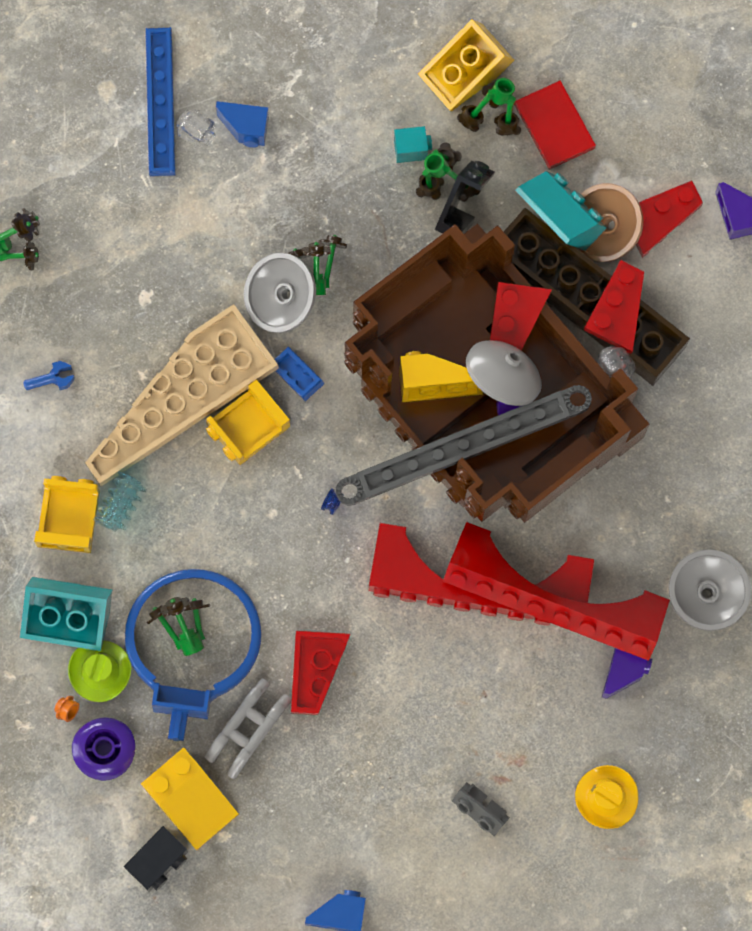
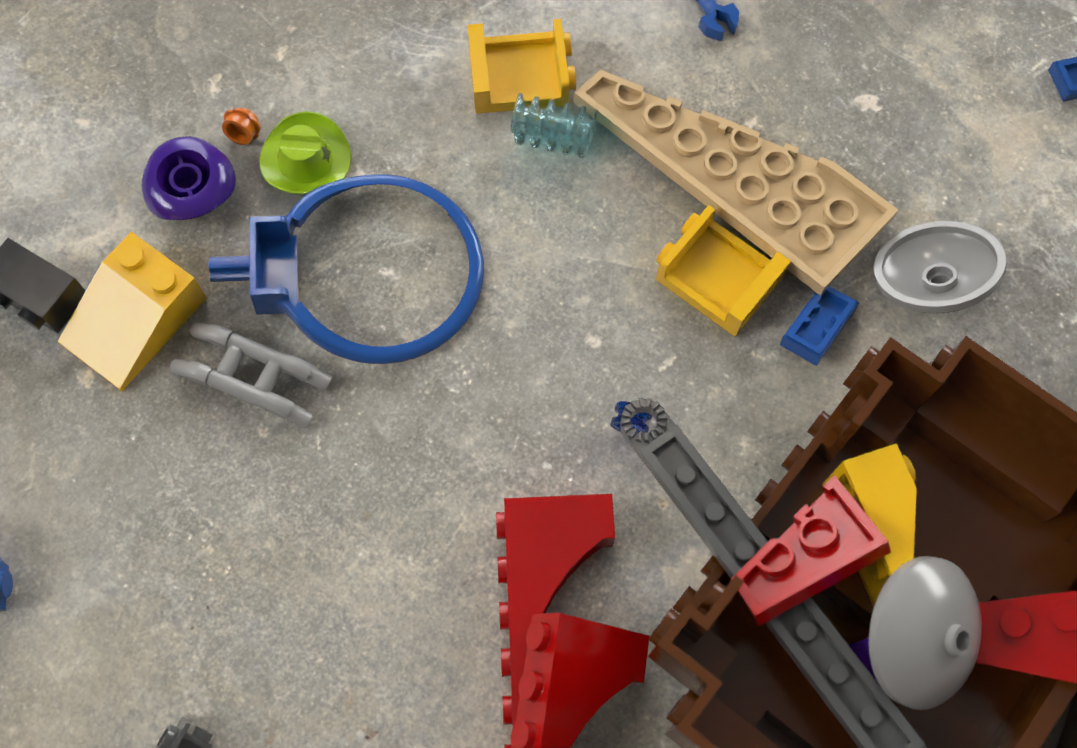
camera: 80 degrees right, 5 degrees down
teal slope [20,577,113,651] -> none
green plant [147,597,210,656] -> none
plant [288,235,347,295] -> none
red wing [291,631,350,715] -> none
none -> wing [731,475,891,626]

